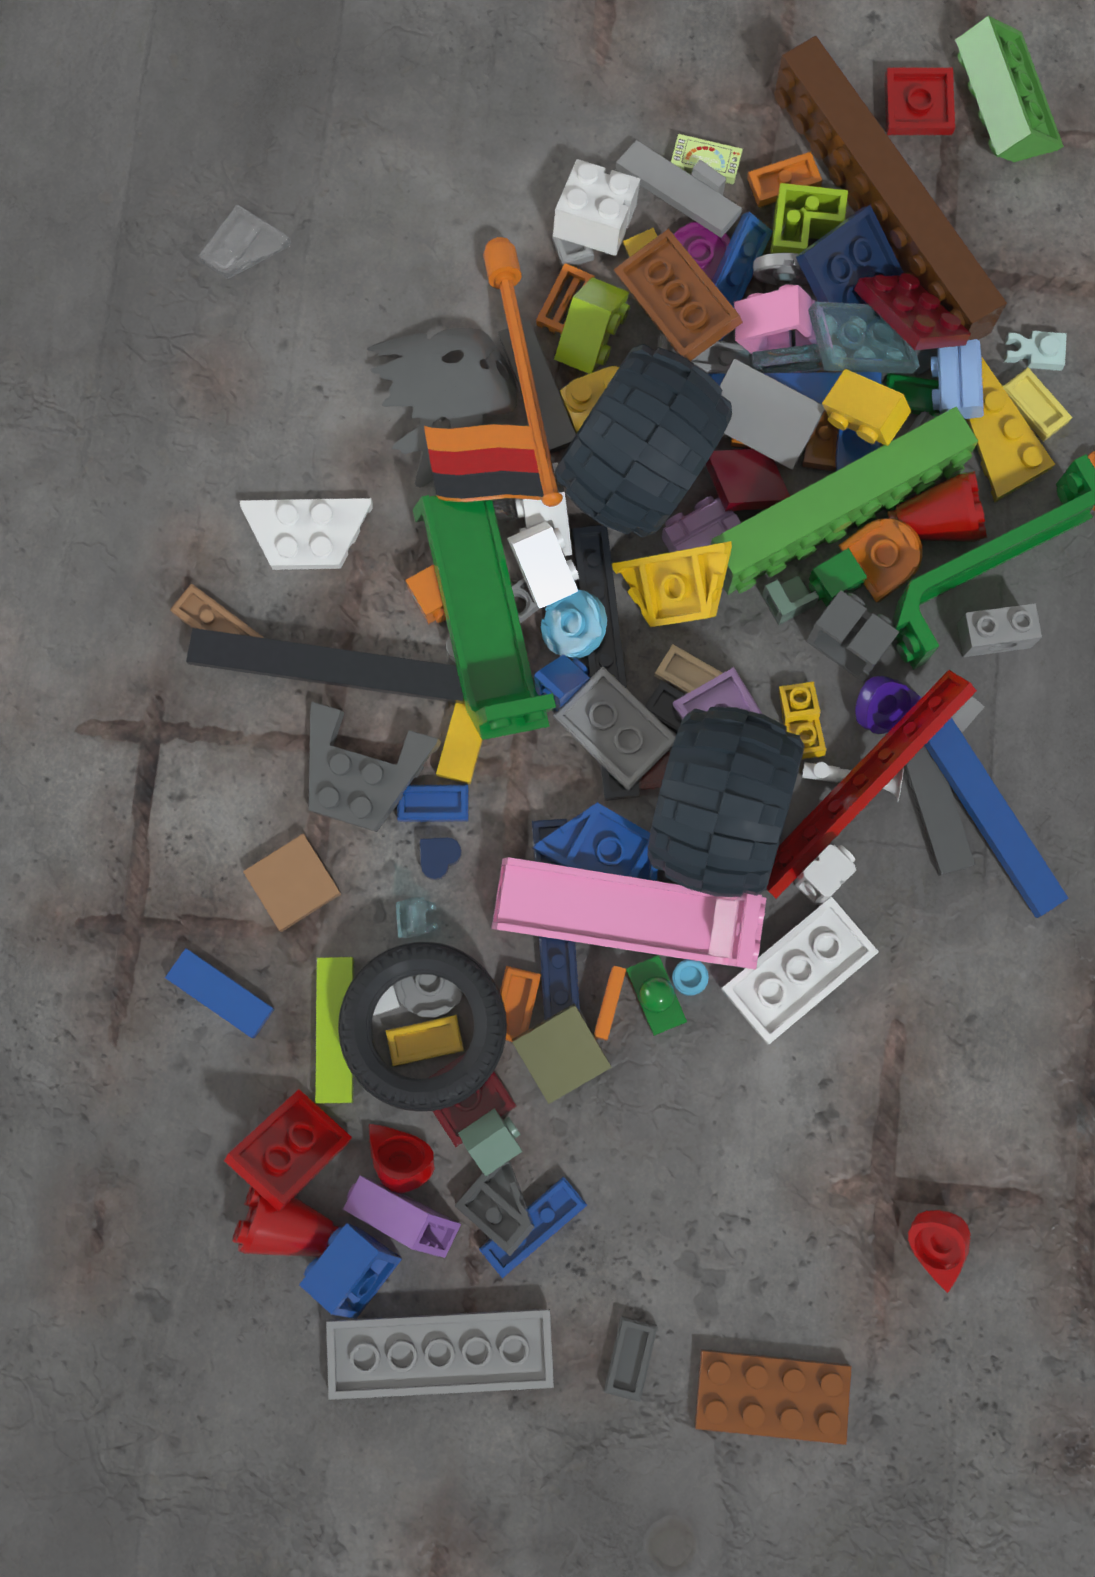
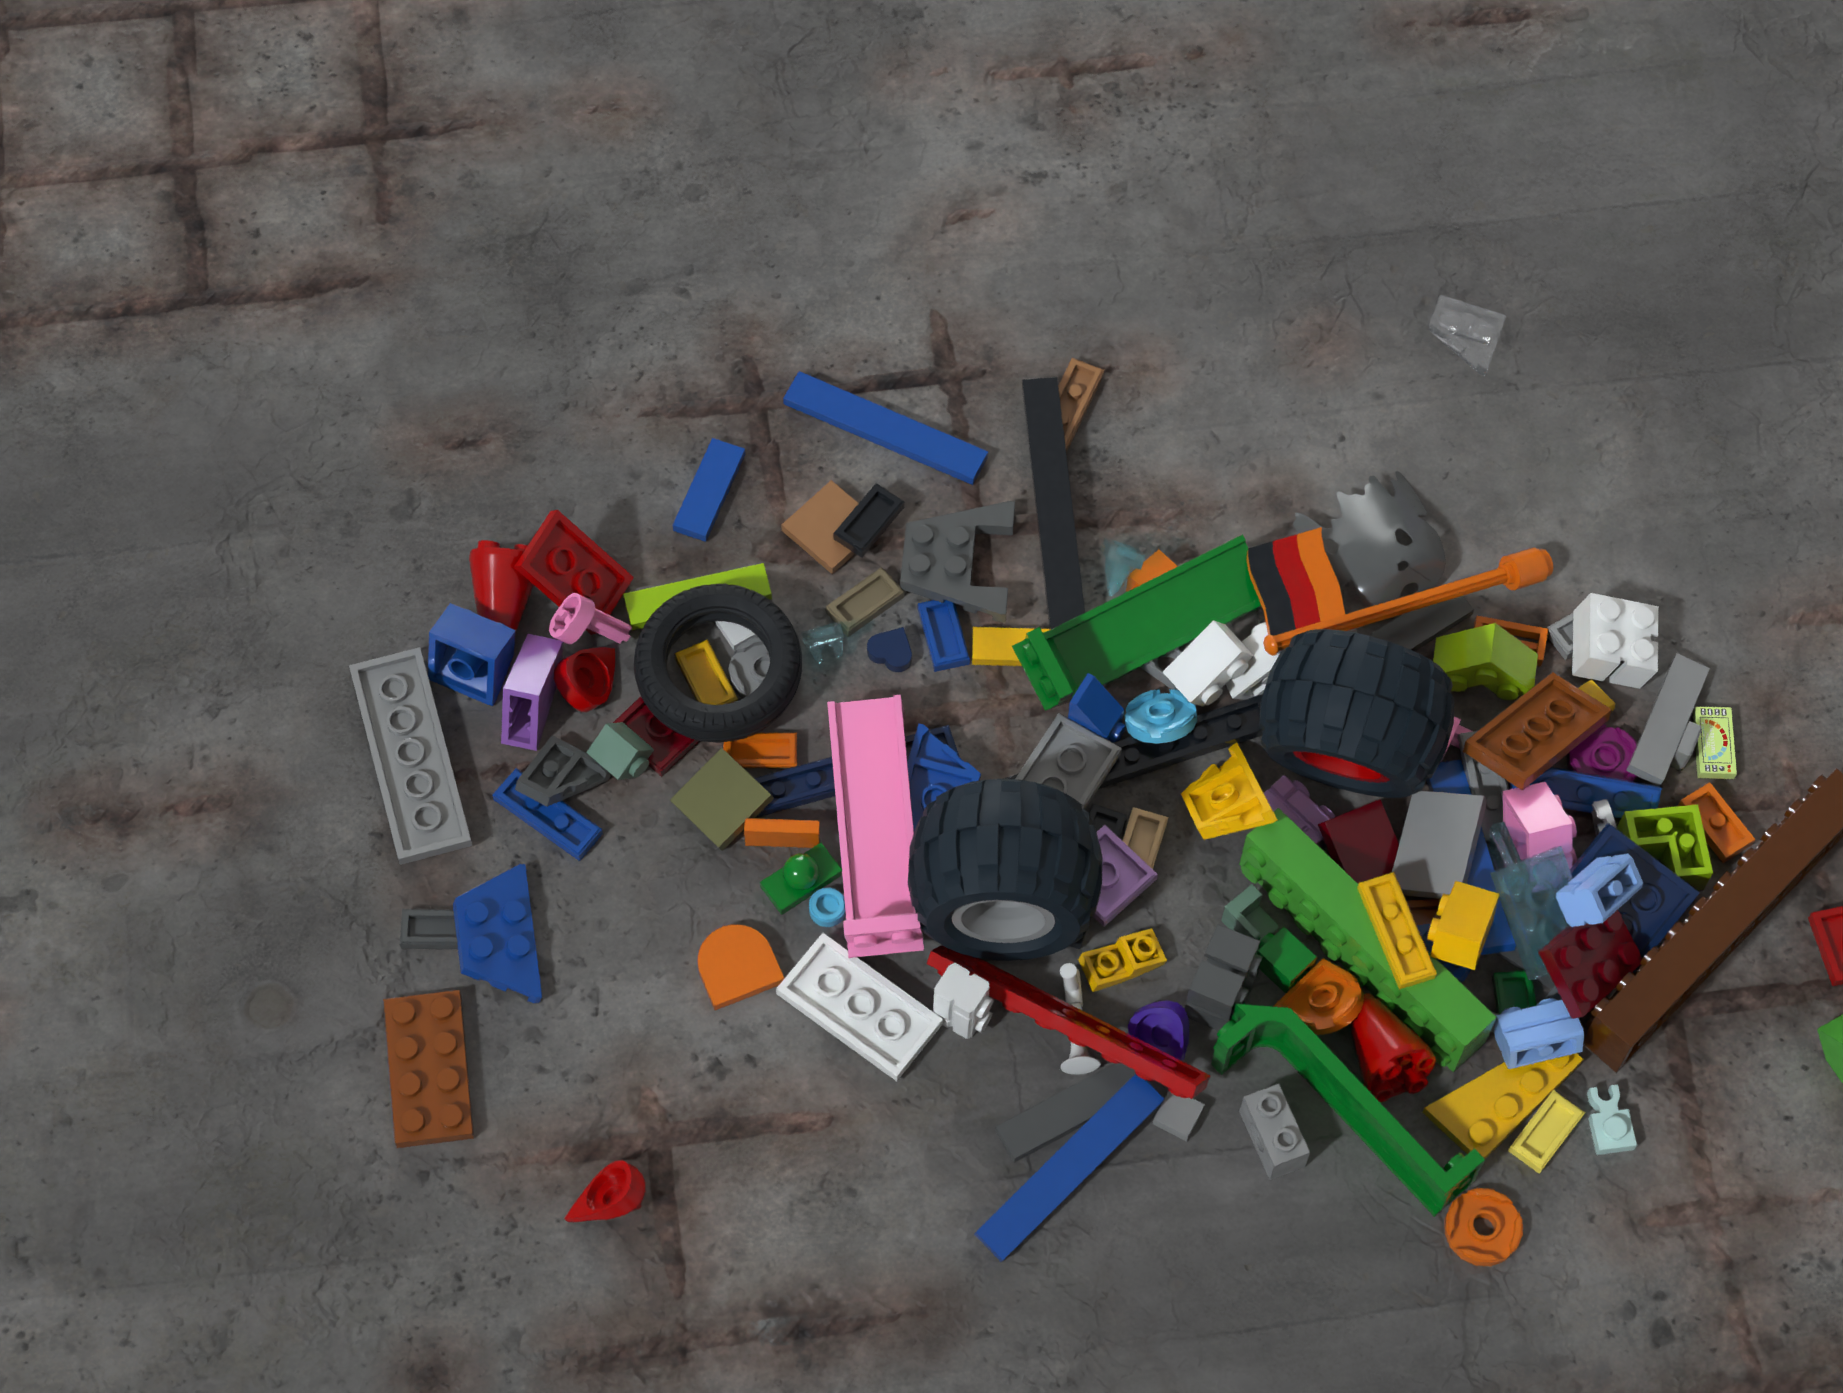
camera: 70 degrees right, 15 degrees down
white wing [240,498,373,570] -> none
none -> blue wing [453,864,542,1003]
none -> bright pink piece [549,593,632,644]
none -> orange tile [698,925,785,1011]
none -> blue tile [783,371,988,485]
none -> dark tan tile [826,567,904,637]
none -> black tile [833,483,905,558]
none -> clear light blue tile [1100,537,1145,597]
none -> yellow tile [1357,872,1437,990]
none -> light blue brick [1556,854,1643,927]

